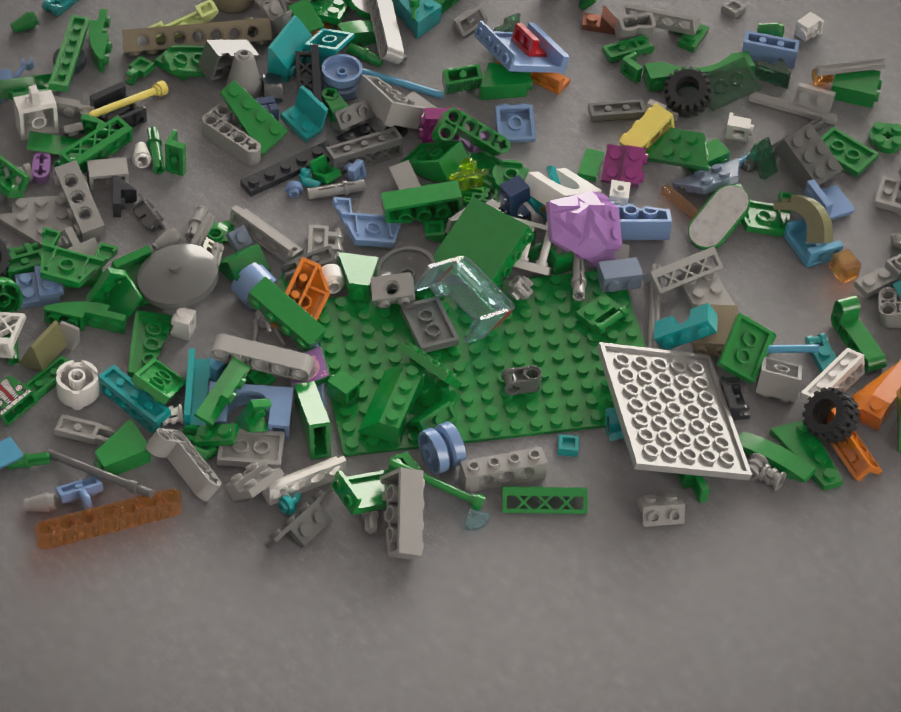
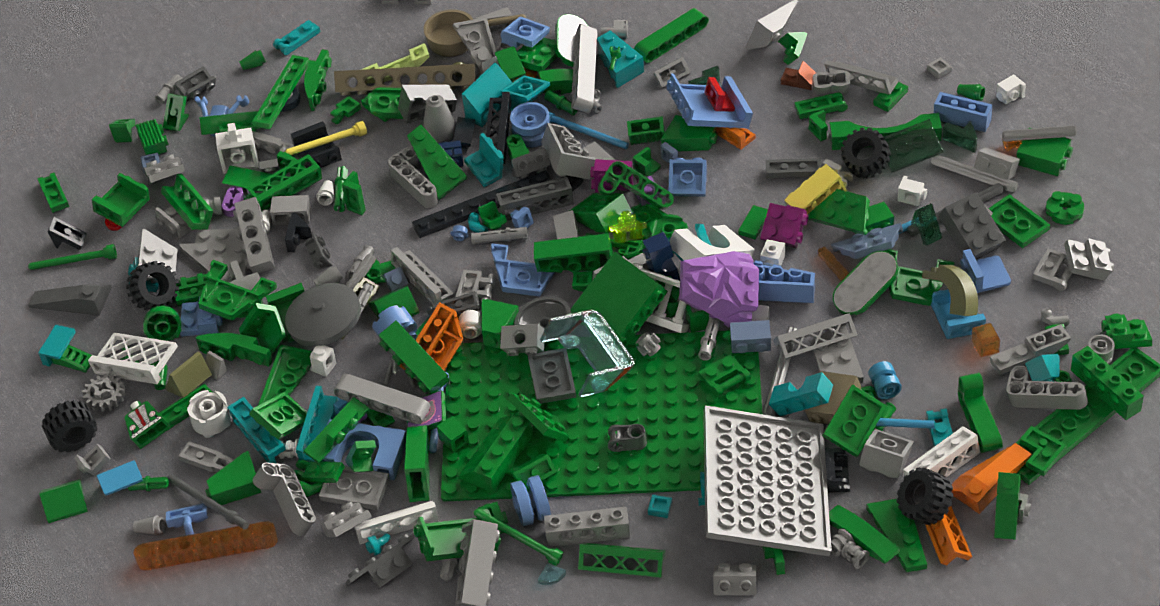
camera: 20 degrees right, 0 degrees up
none -> green panel [632,147,661,177]
none -> sand blue tile [661,142,678,163]
none -> dark azure wheel [868,361,902,399]

